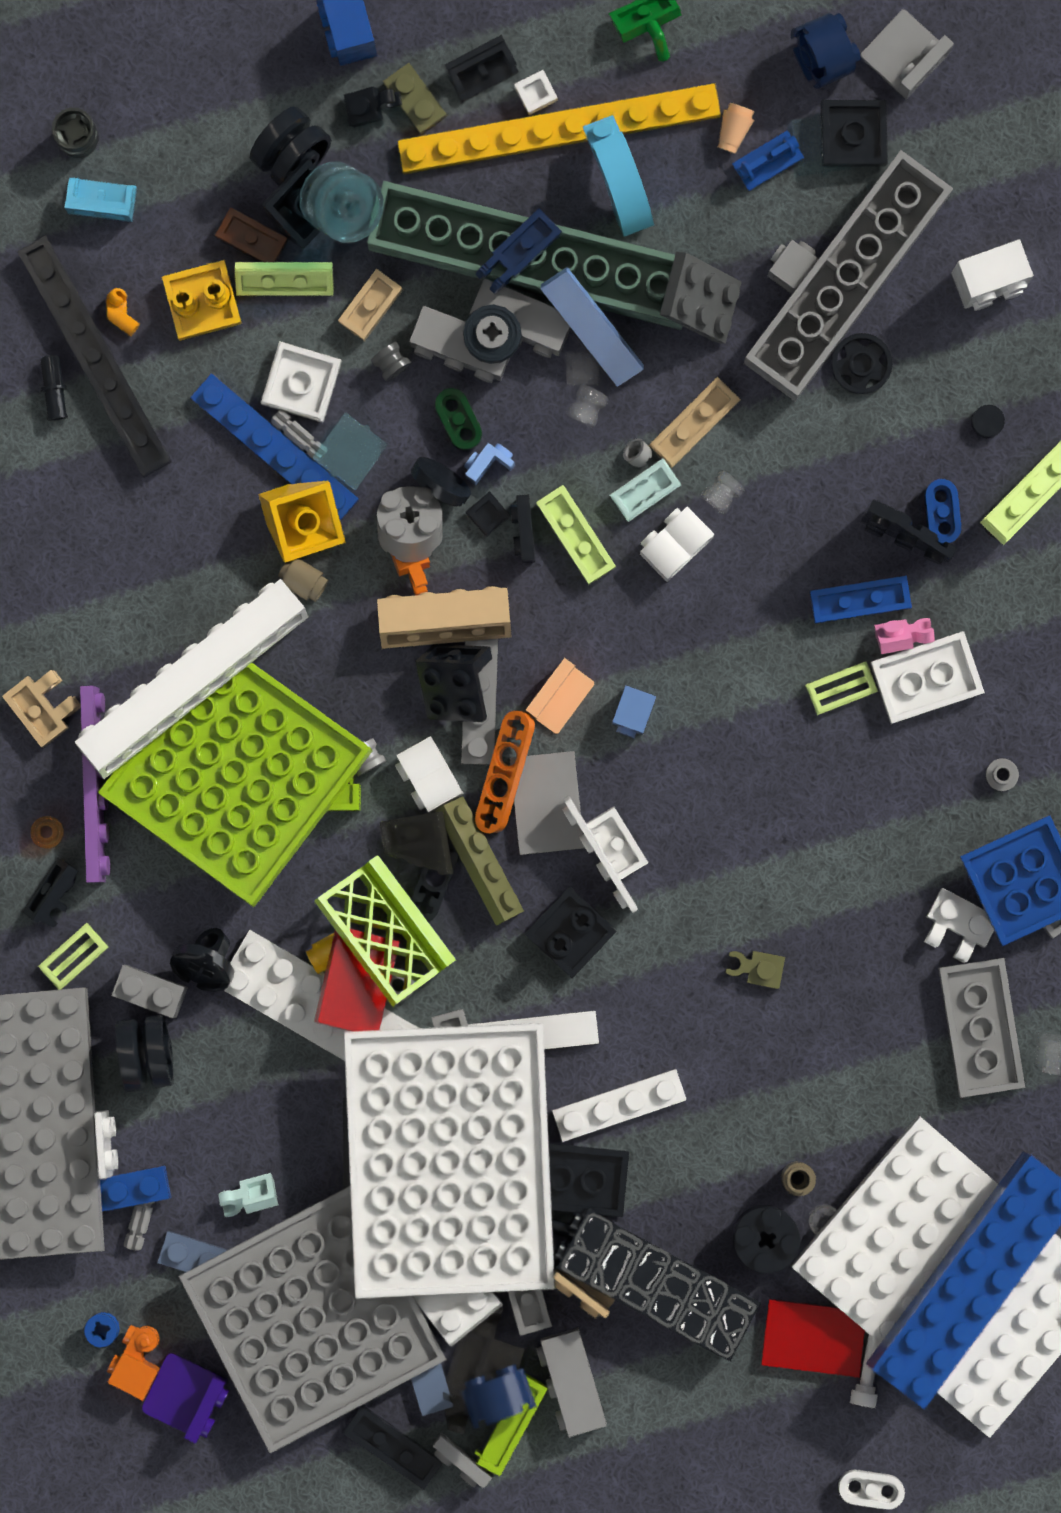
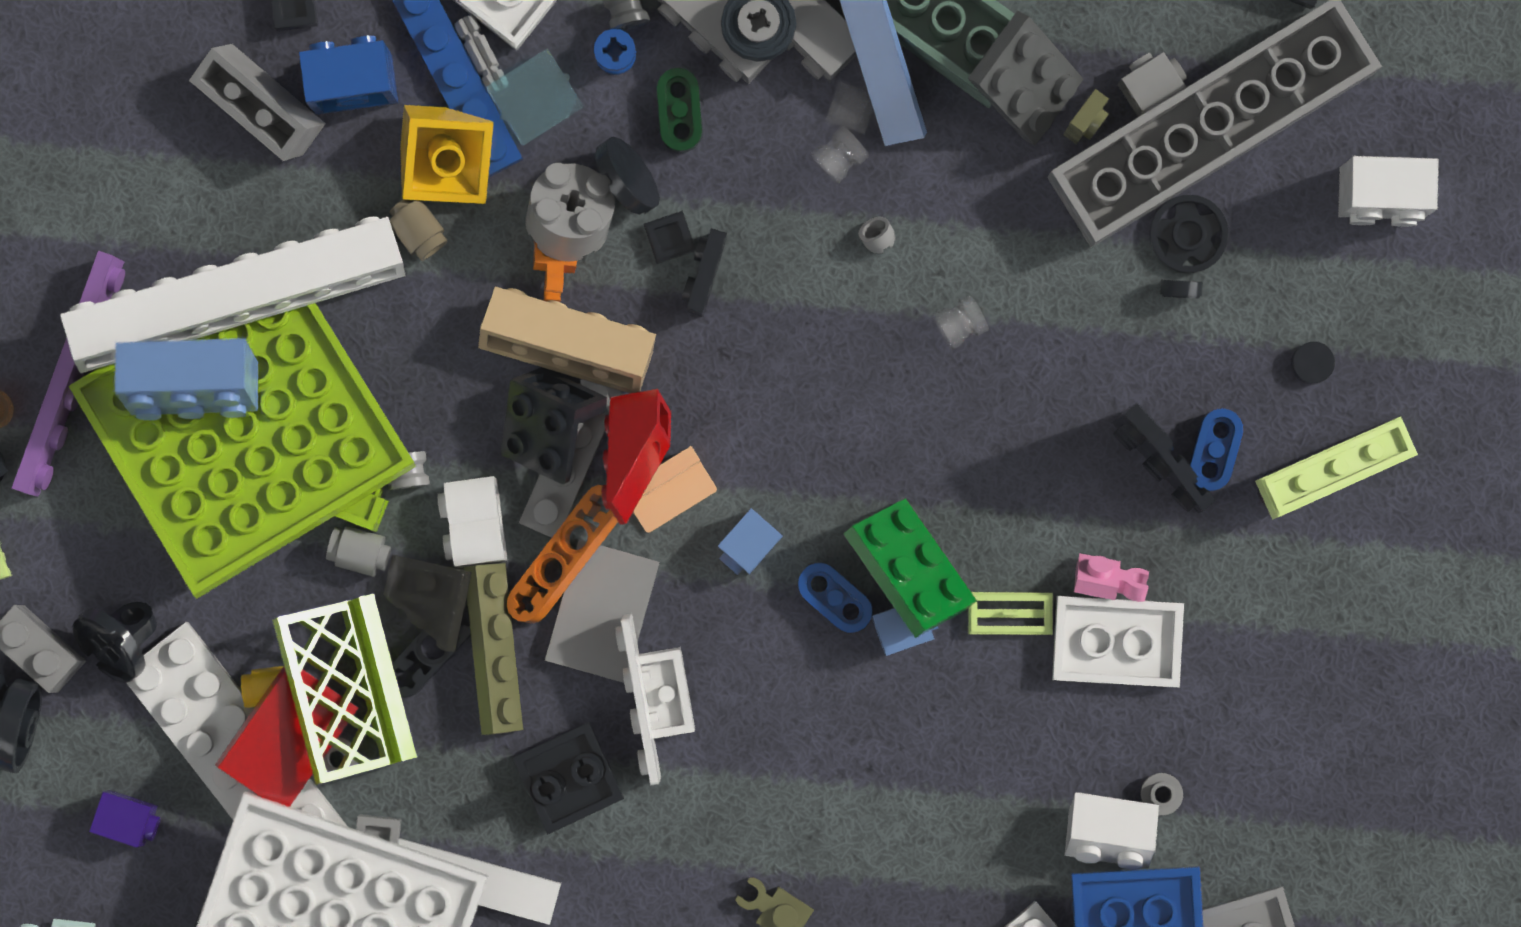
camera: 15 degrees right, 0 degrees up
tan plate [2,670,81,748] -> none
light blue bracket [464,443,515,485] -> none
yellowish green plate [536,485,616,585] -> none
light aqua plate [610,458,682,522] -> none
white brick [640,507,715,582] -> none
tan tile [649,377,740,469] -> none
blue plate [809,576,912,624] -> none
none -> dark purple brick [89,790,161,848]
none -> medium blue brick [115,339,258,420]
none -> light grey brick [189,44,326,161]
none -> blue brick [299,36,398,115]
none -> light grey brick [326,526,391,577]
none -> blue wheel [594,29,636,75]
none -> red slope [601,389,671,525]
none -> blue plate [798,563,872,633]
none -> green plate [844,498,977,638]
none -> medium blue brick [871,608,939,656]
none -> olive plate [1063,89,1109,145]
none -> white brick [1065,792,1159,870]
none -> black tile [1160,280,1203,299]

